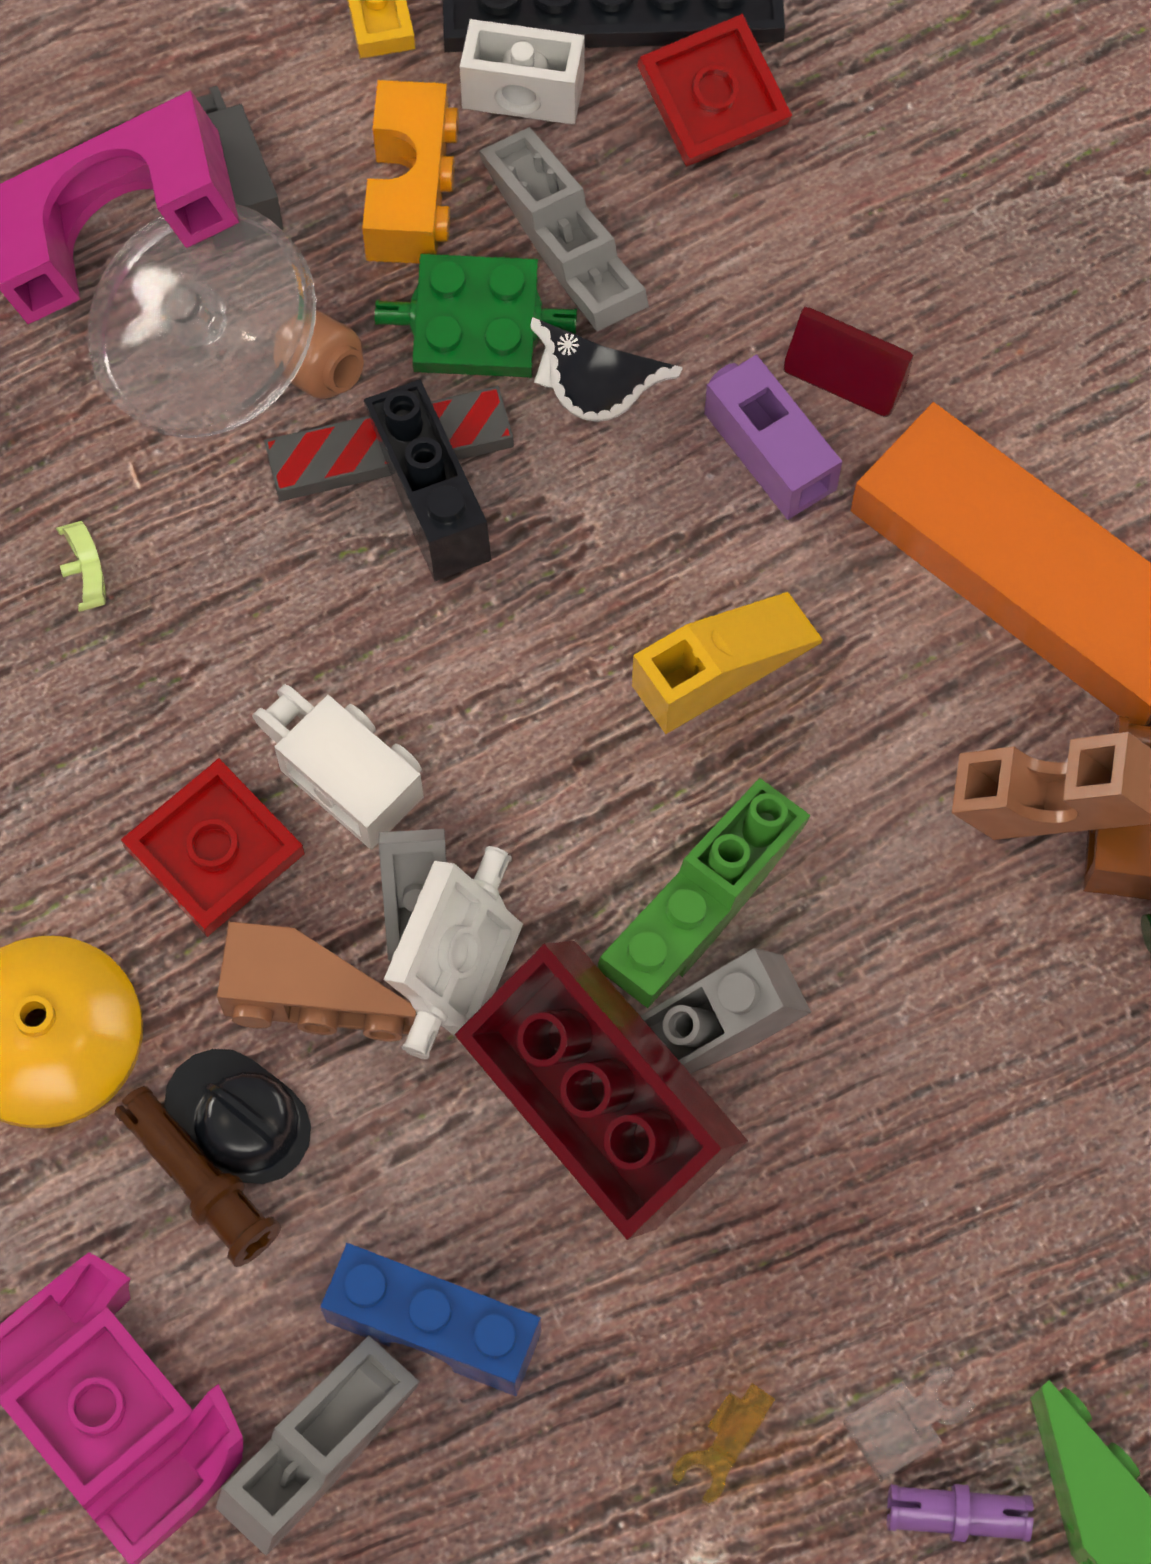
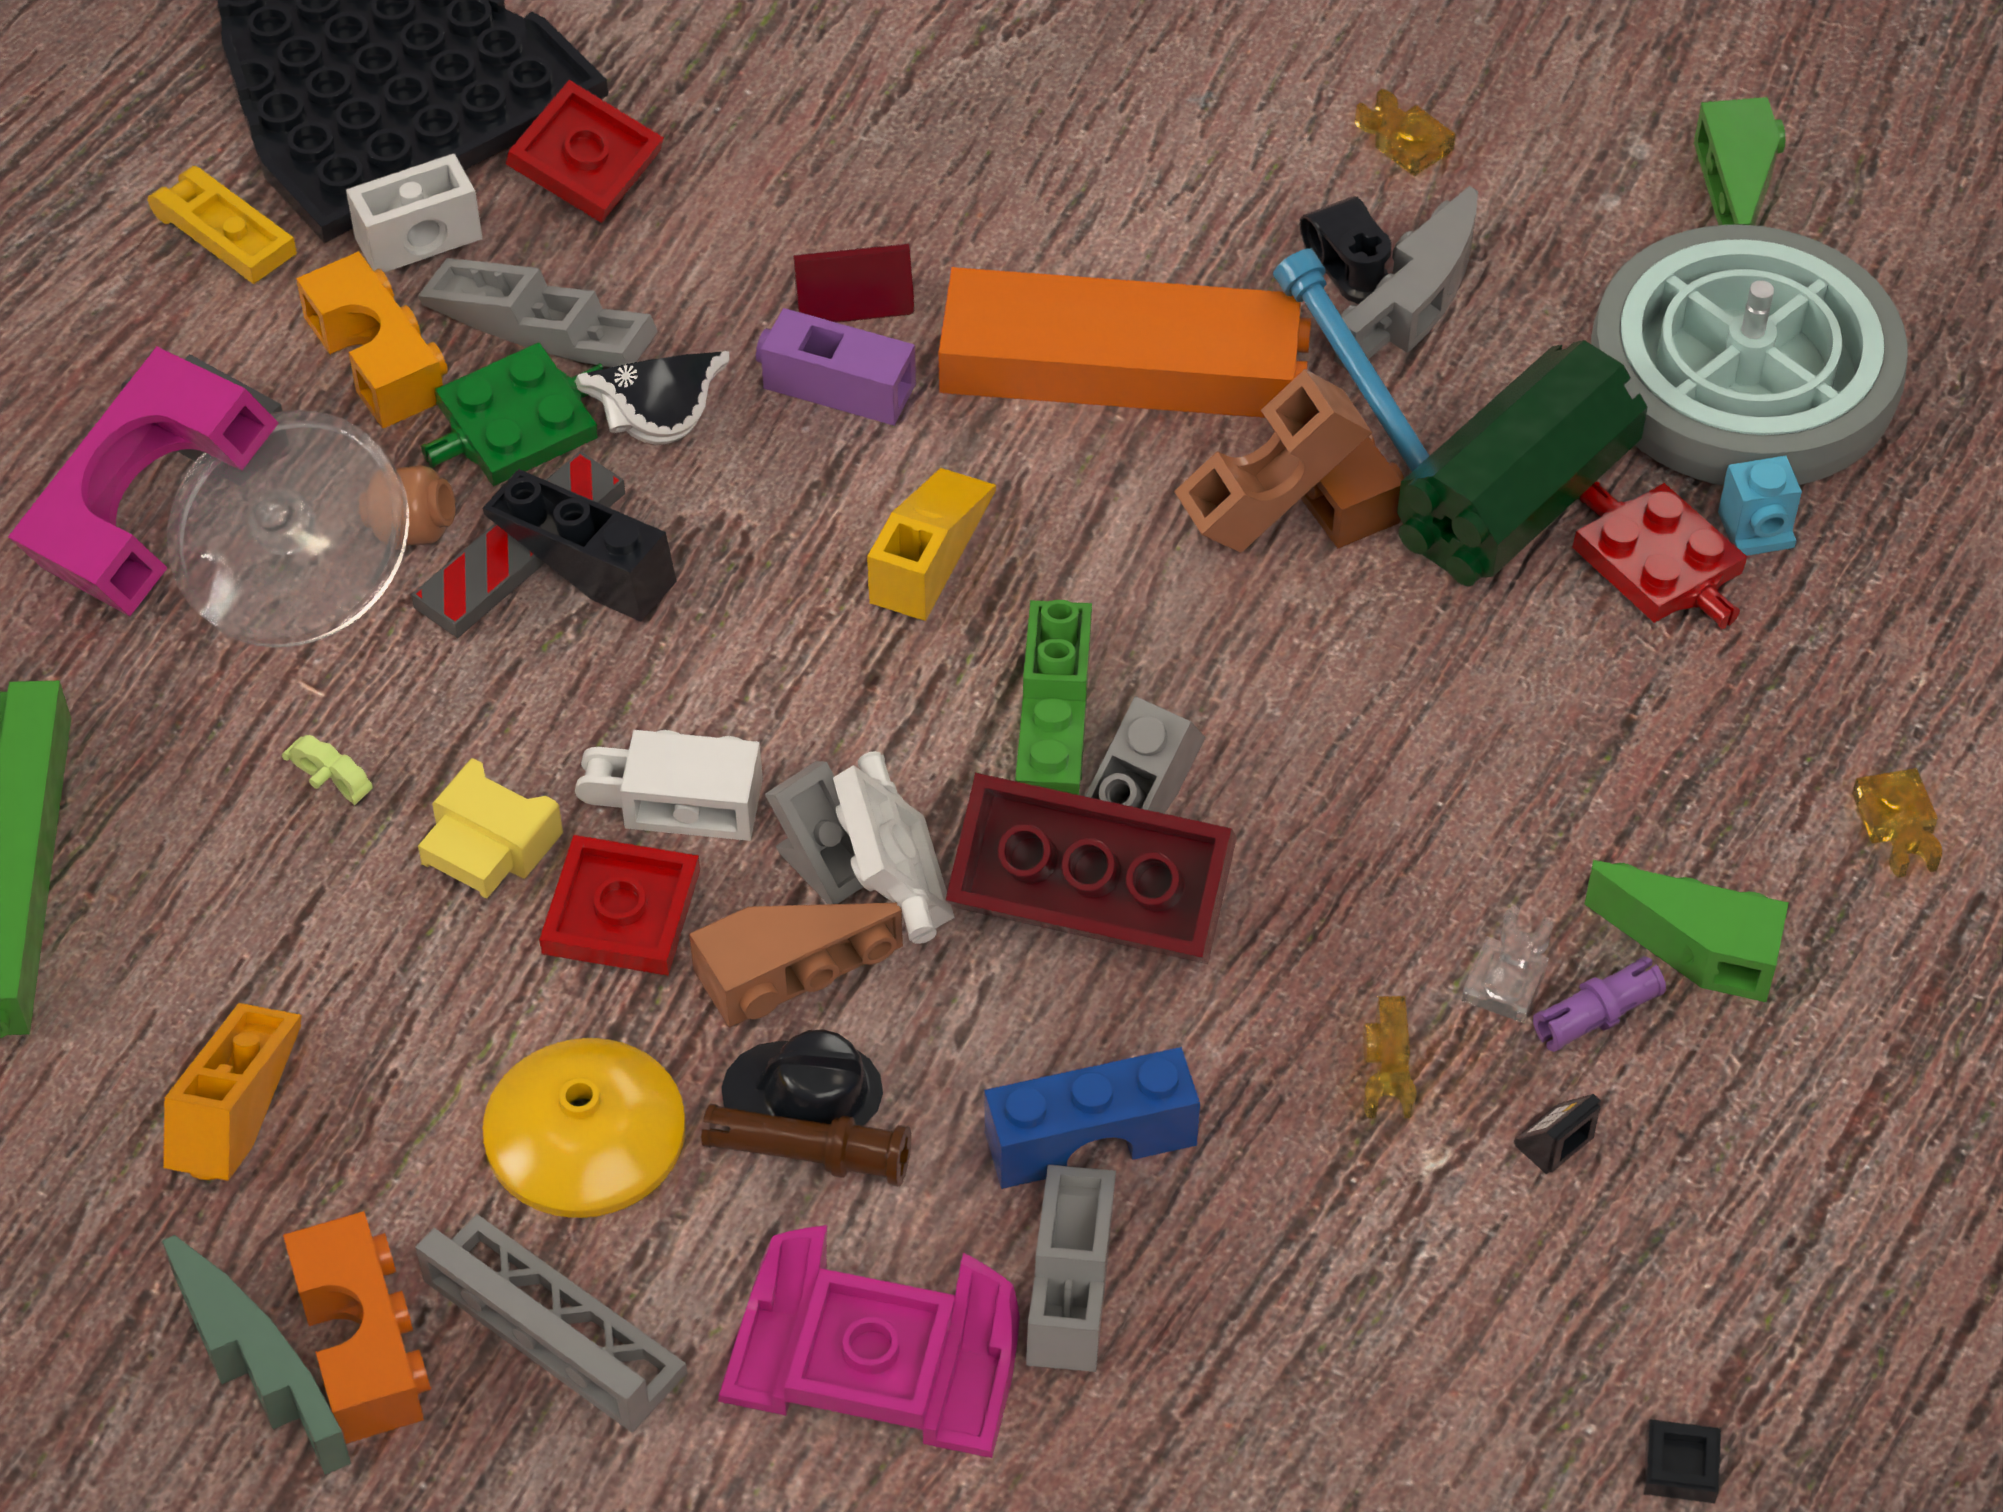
camera: 35 degrees left, 15 degrees down
none -> light yellow piece [418,758,563,899]

